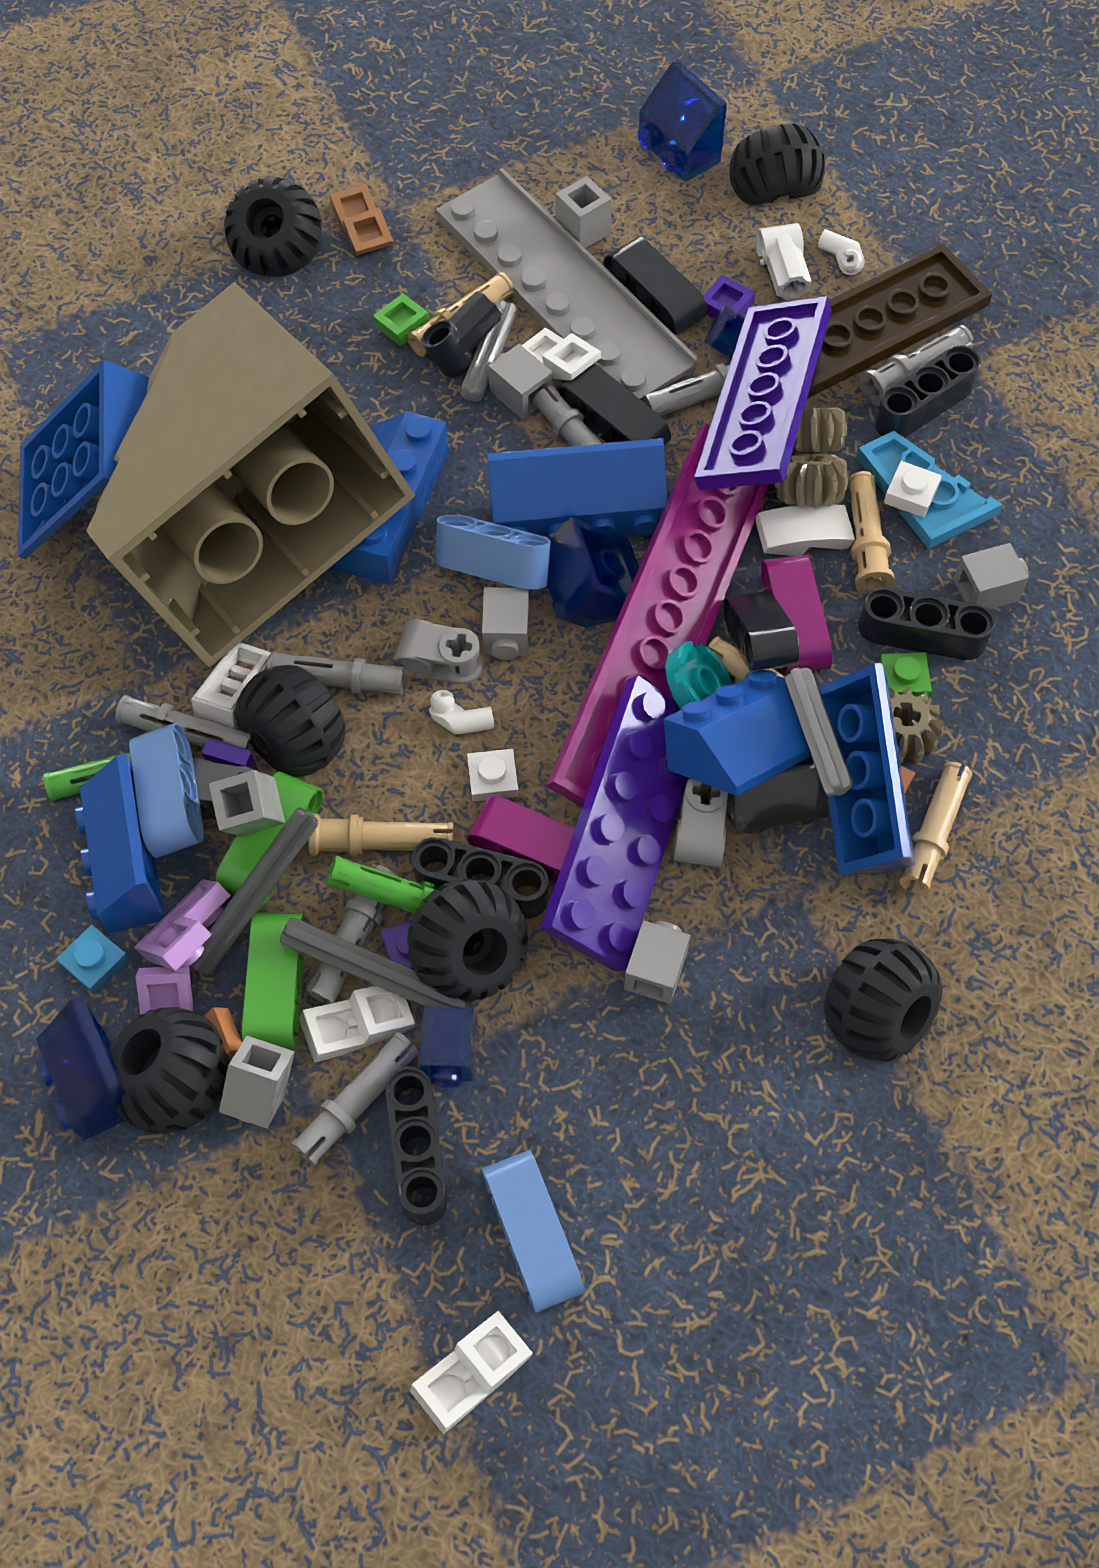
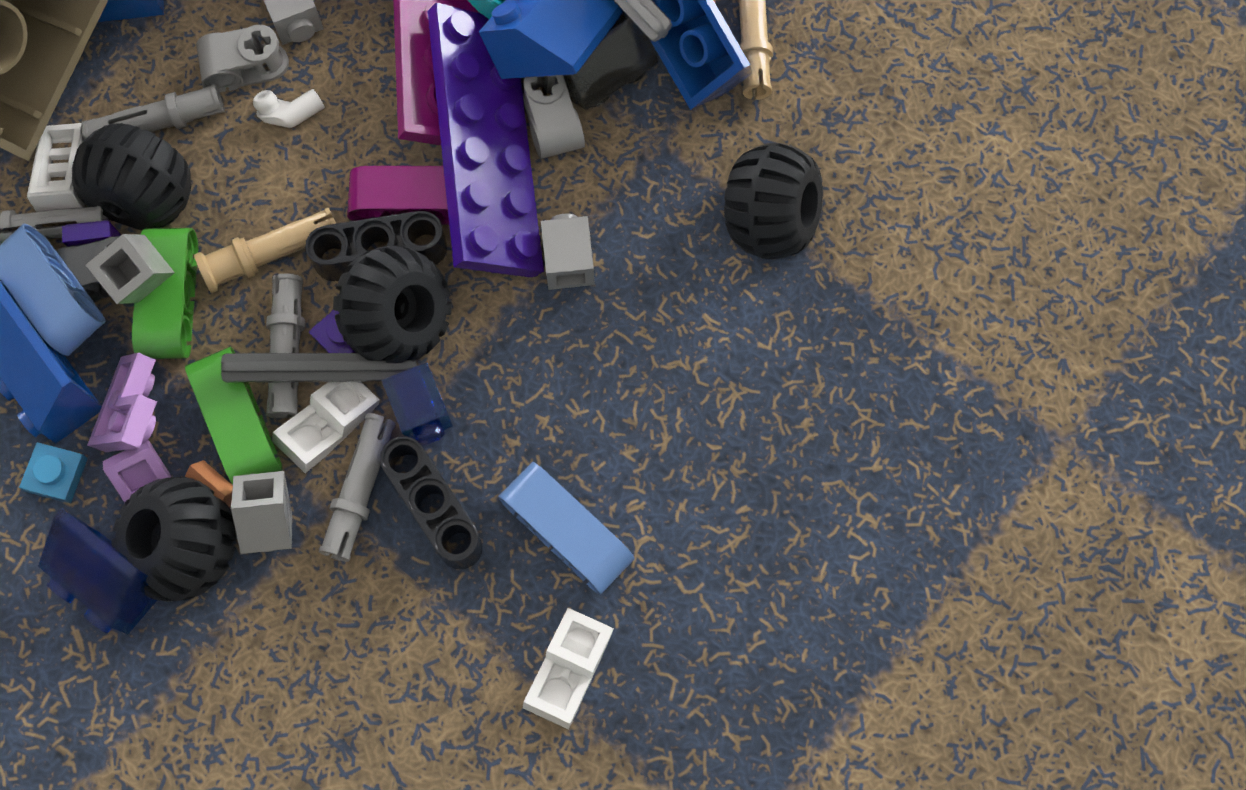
camera: 25 degrees left, 10 degrees up
dark grey axle [190,807,318,976] -> none
bright green pin [325,855,439,917] -> none
white plate [467,749,518,802] -> none

